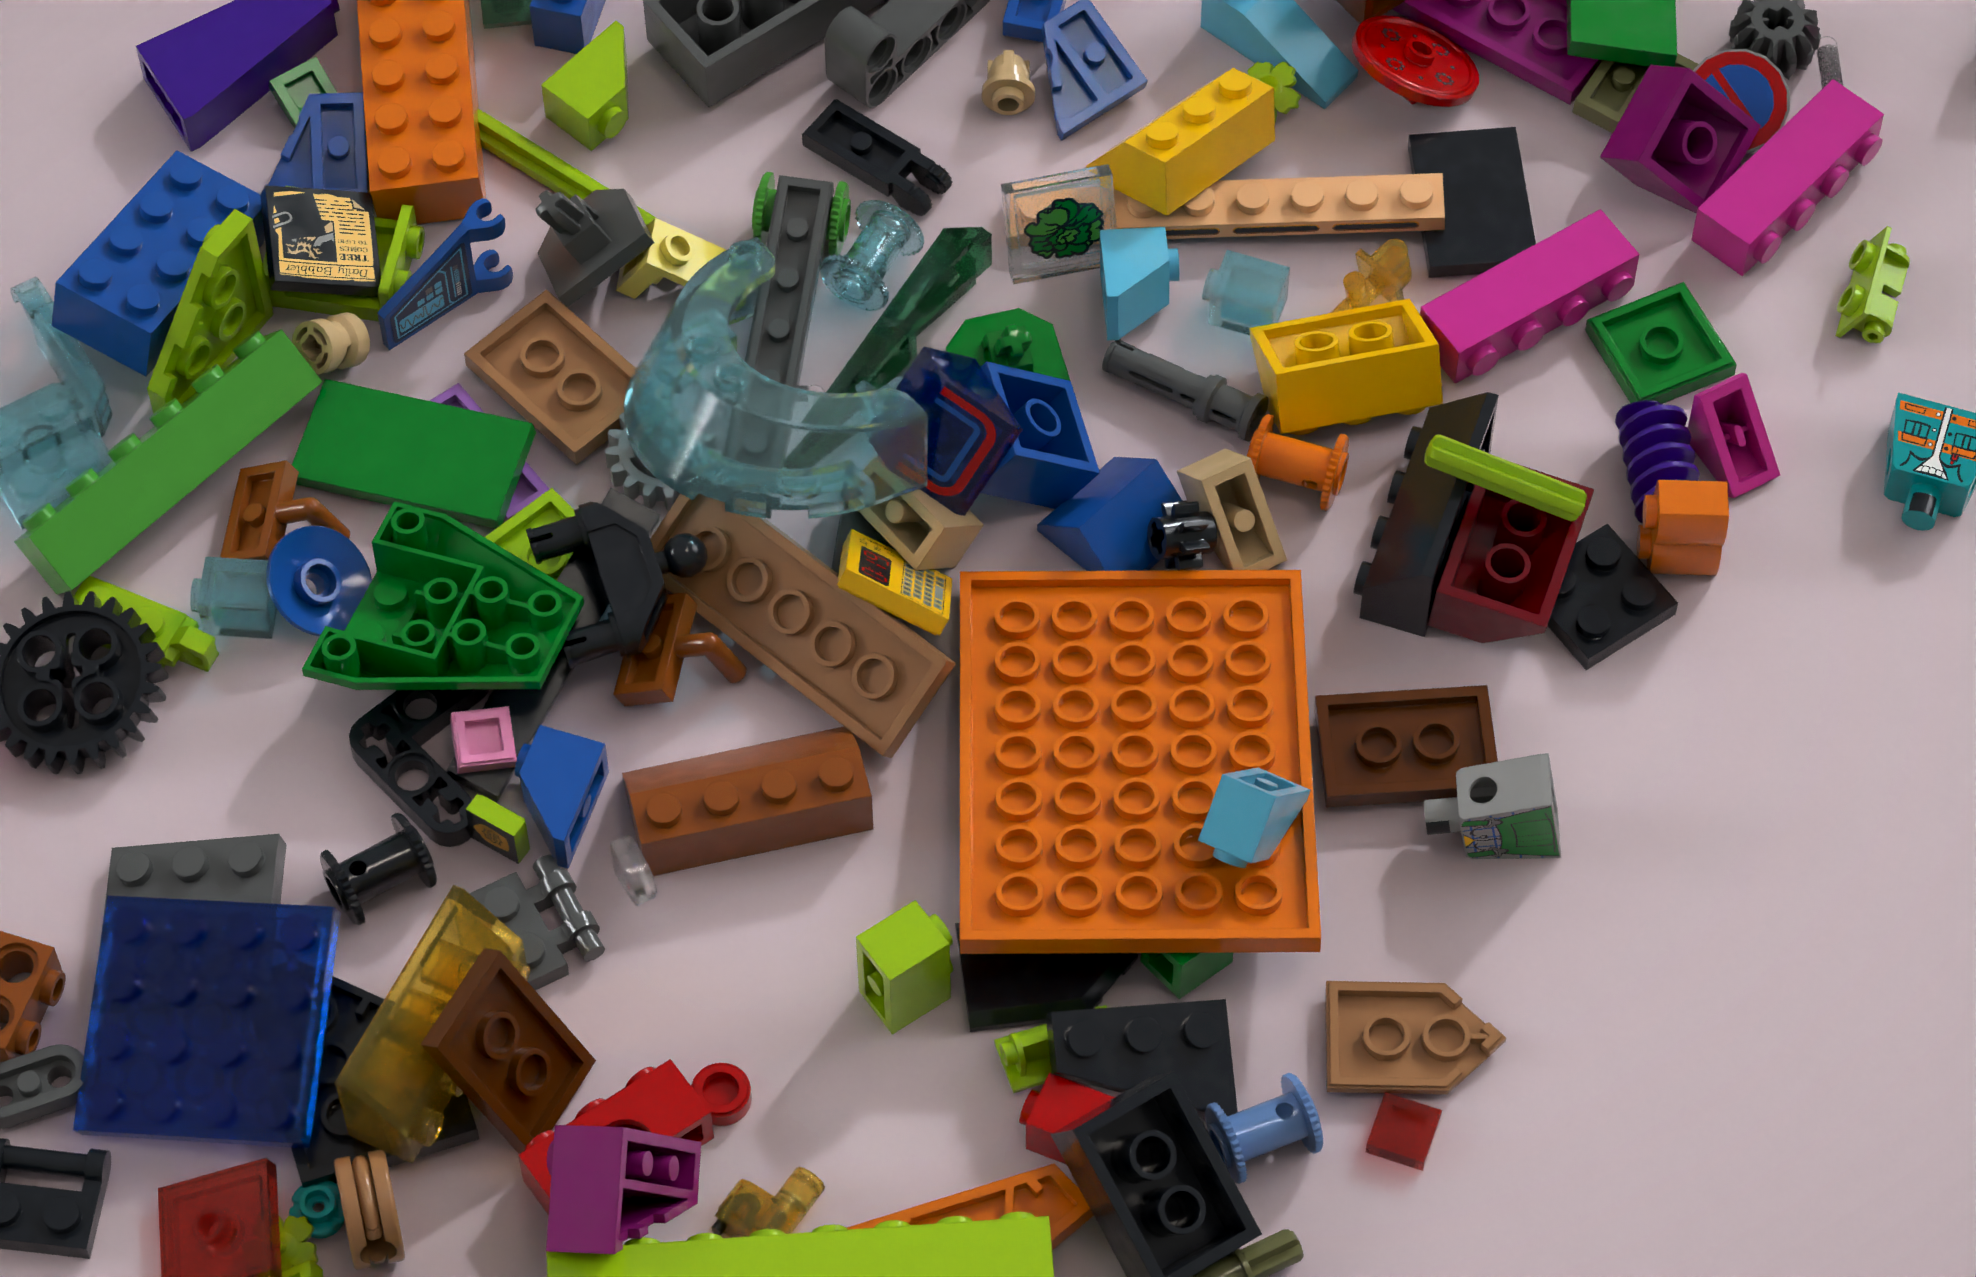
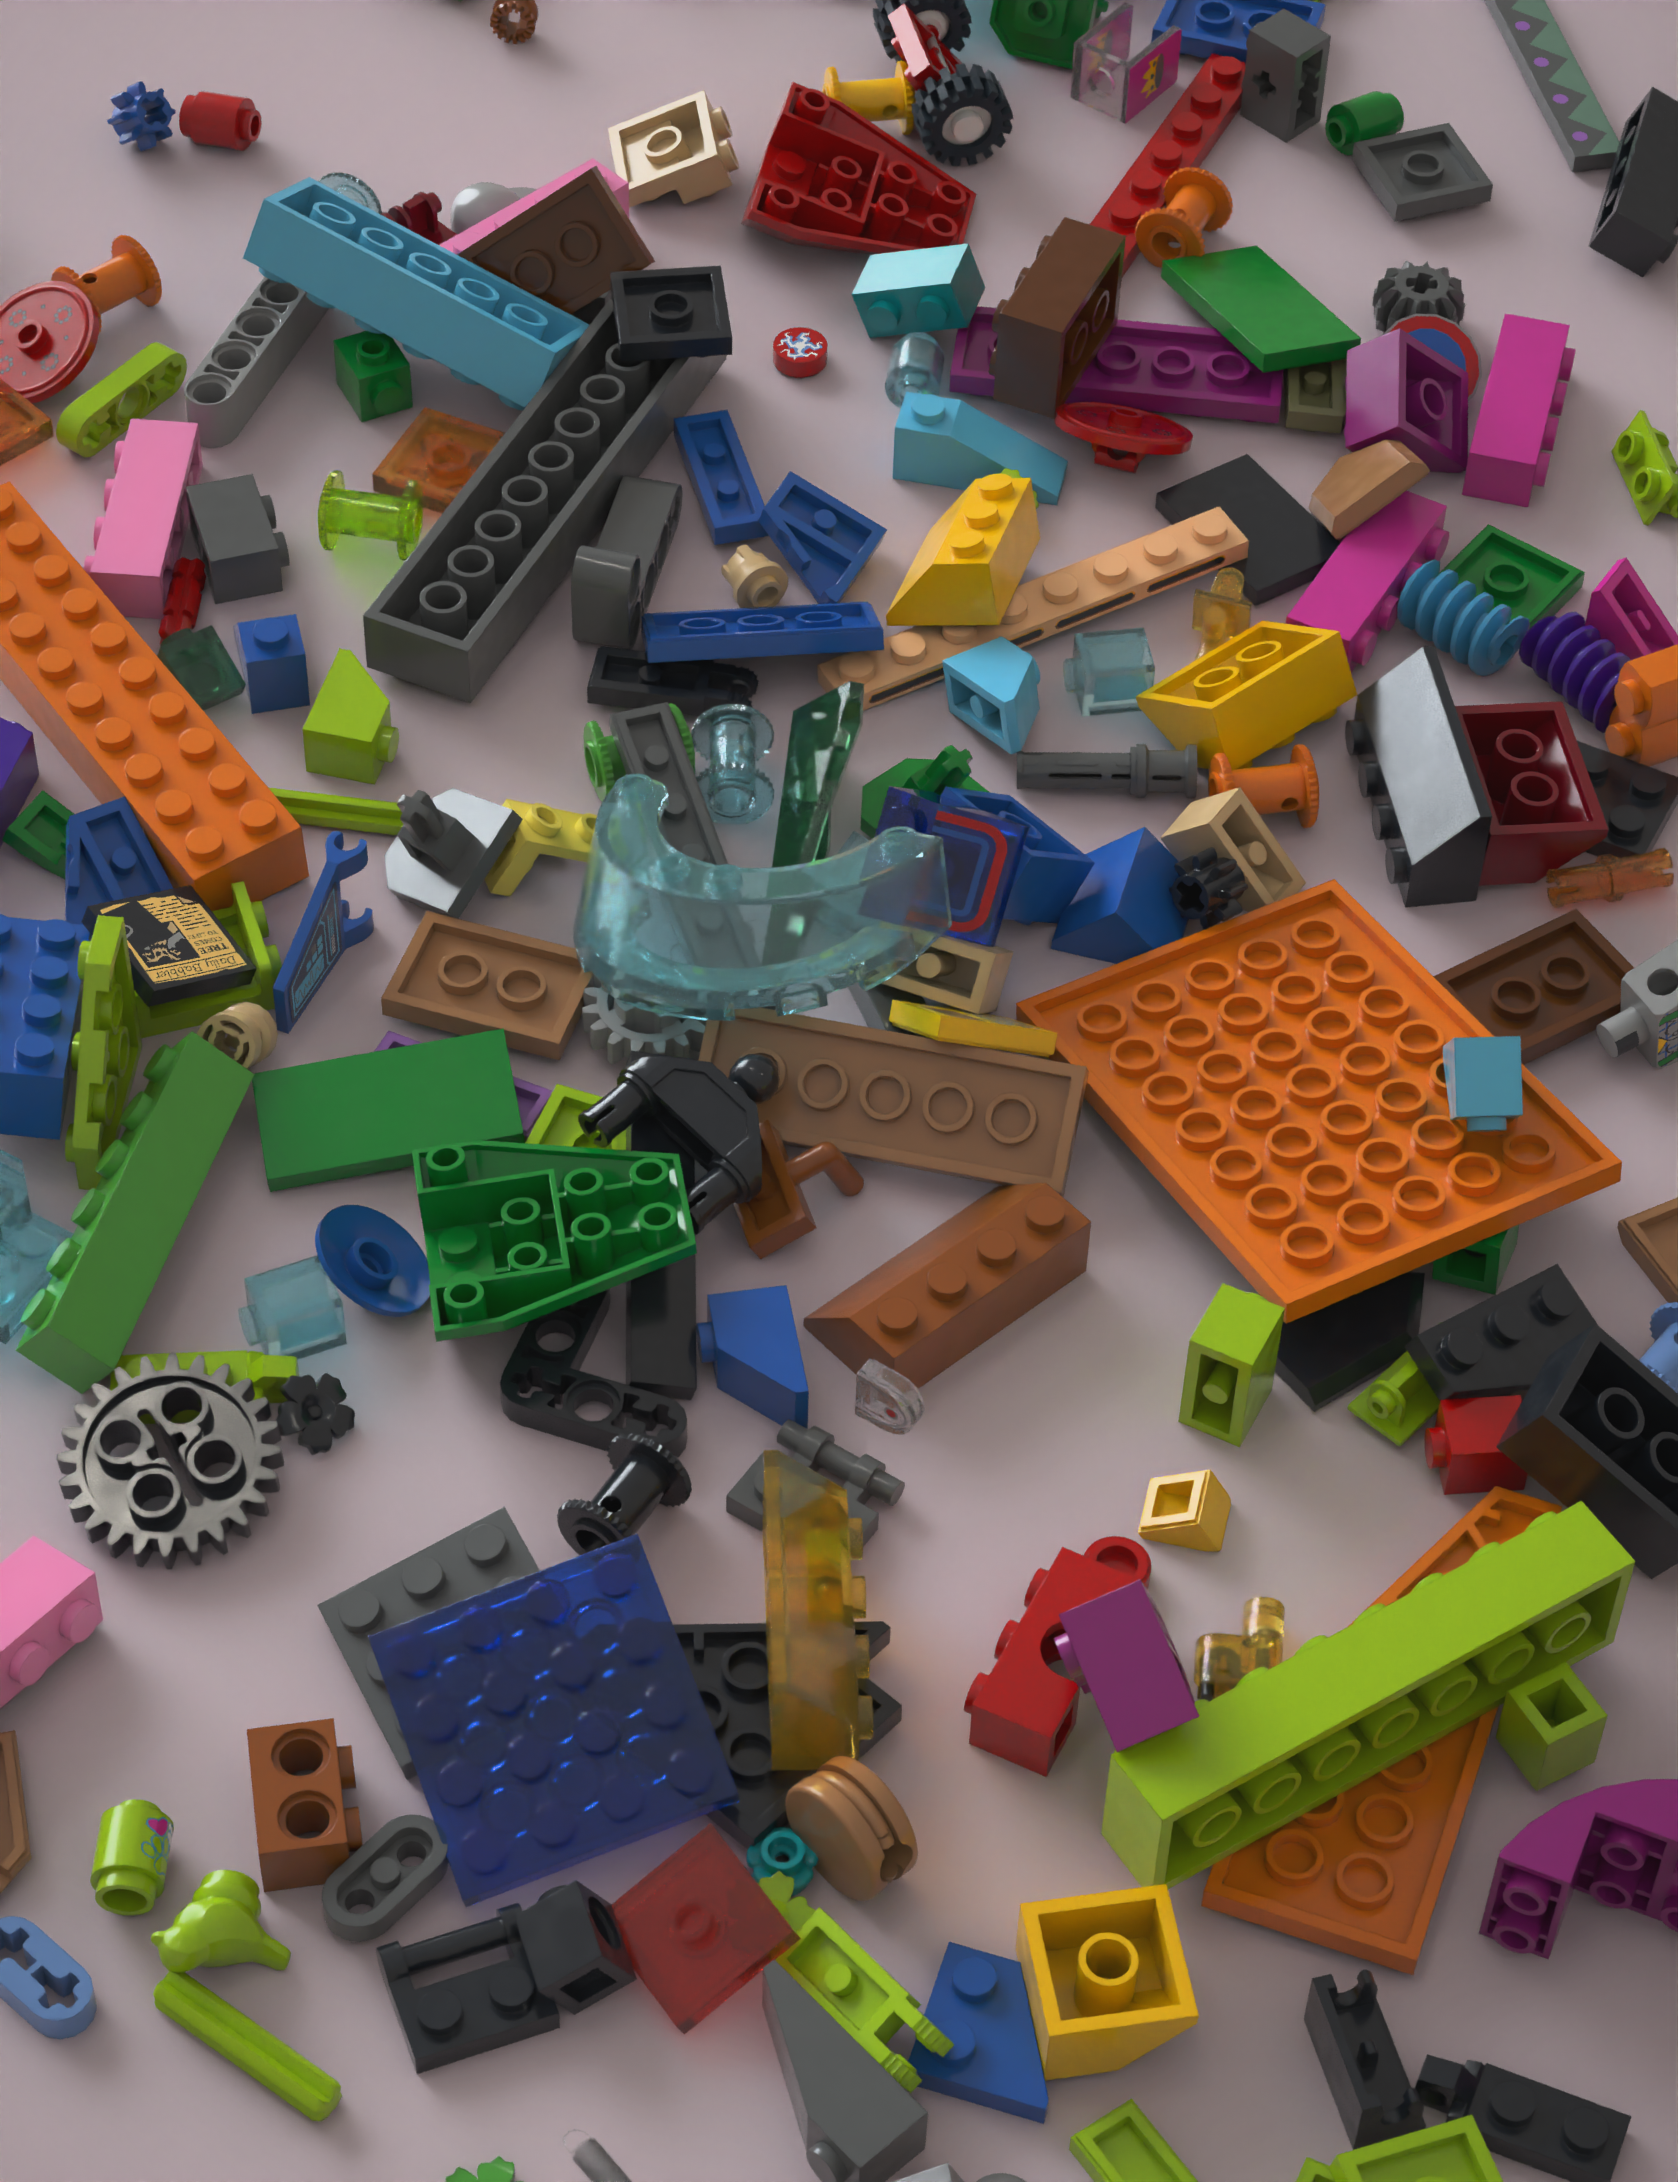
camera: 30 degrees left, 10 degrees down
dark orange plate [219,460,351,575] -> none
reddish brown plate [420,948,596,1154] -> none
bright pink tile [450,706,517,774] -> none
tile [465,794,530,864] -> none
clear tile [1001,164,1117,285] -> none
lime axle [1424,434,1587,522] -> none
clear piece [1817,36,1843,89] -> none
none -> black plant [275,1373,355,1455]
none -> black brick [514,1880,637,2015]
none -> blue tile [641,601,884,663]
none -> yellow slope [1138,1469,1231,1552]
none -> medium nougat tile [1308,440,1430,540]
none -> dark azure piece [1397,560,1530,677]
none -> clear orange pin [1546,848,1674,908]

